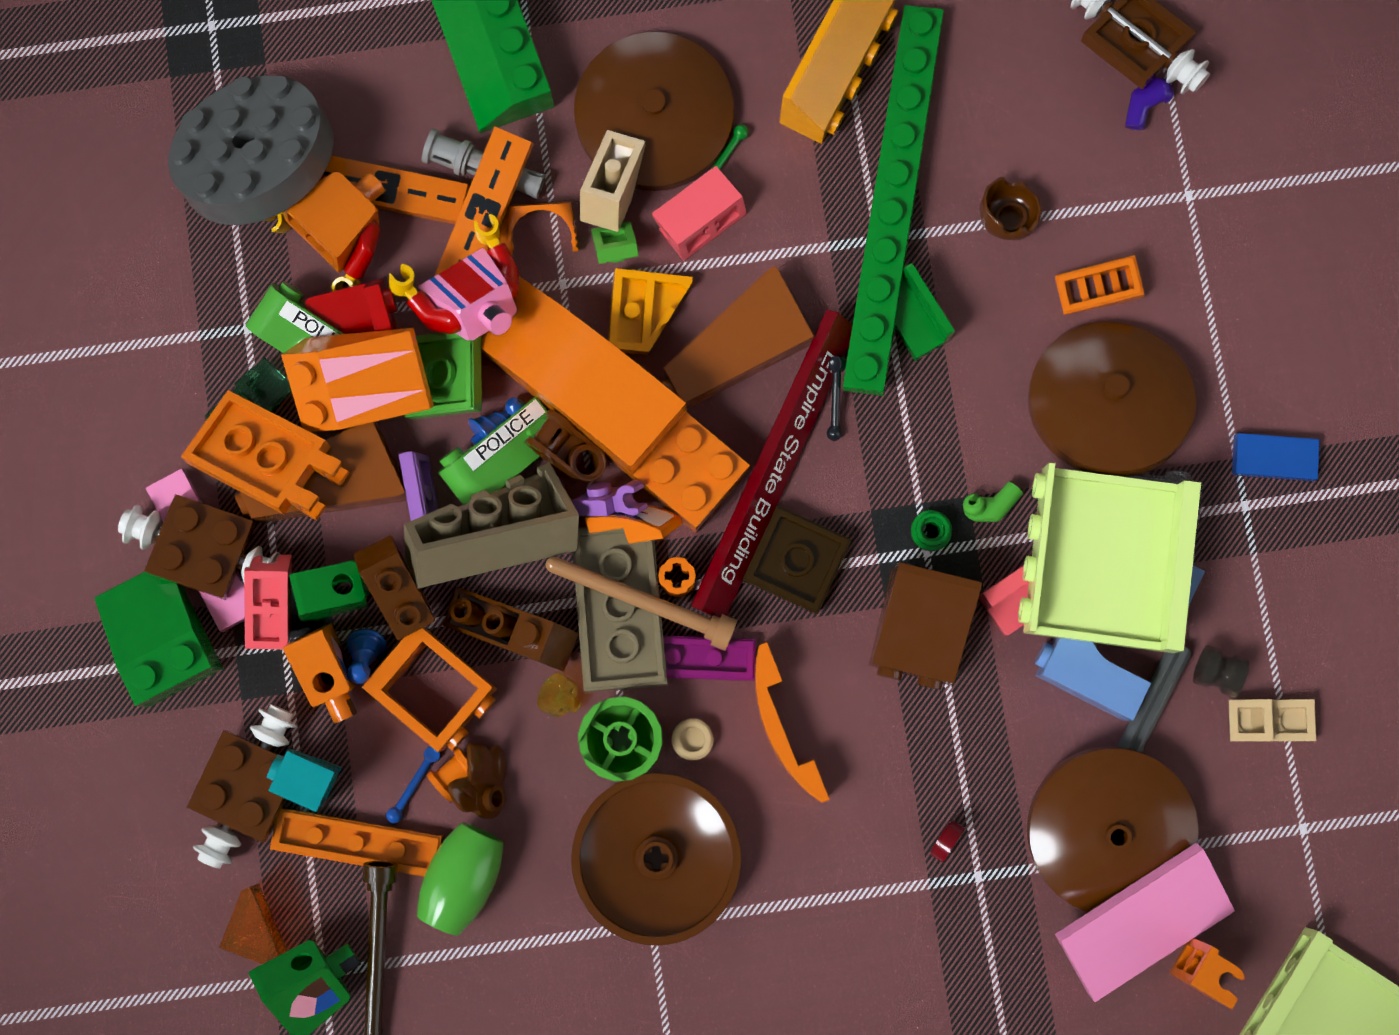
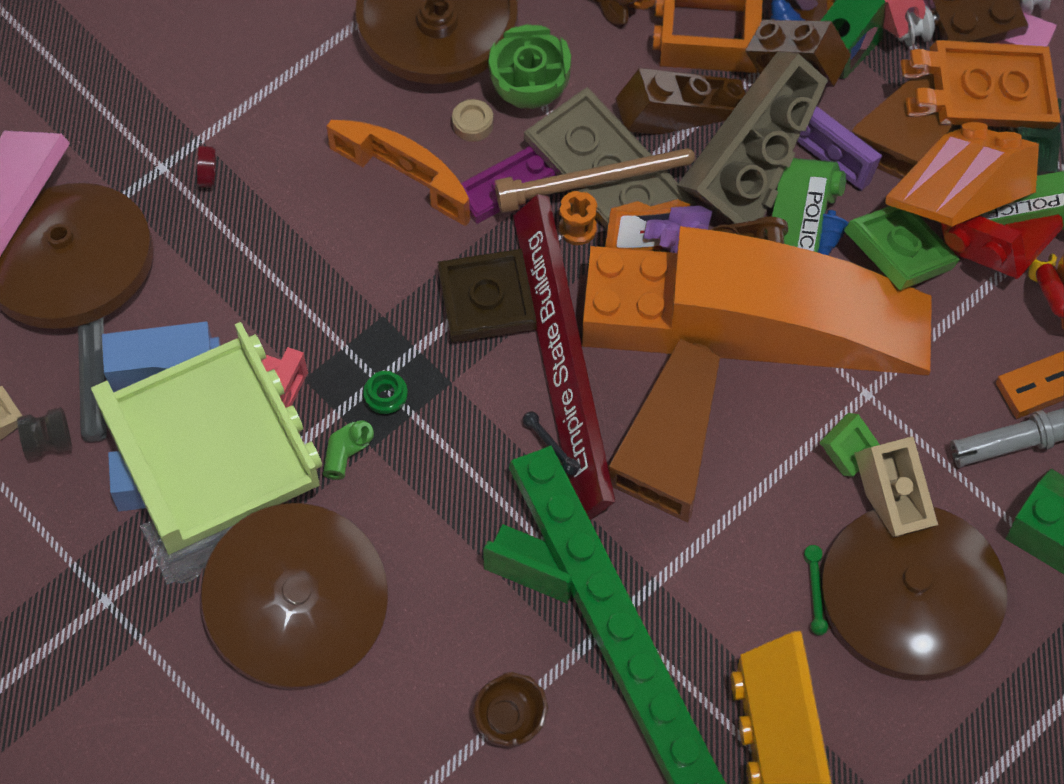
camera: 145 degrees right, 20 degrees down
torso [389,214,519,341] -> none
orange tile [434,126,534,276] -> none
orange helmet [499,201,579,256] -> none
clear yellow tile [537,673,581,718] -> none
light orange wing [608,268,693,355] -> none
coral hinge [652,166,747,261] -> none
reddish brown slope [869,562,982,690] -> none
orange slope [1055,255,1145,316] -> none
blue tile [1232,433,1319,482] -> none

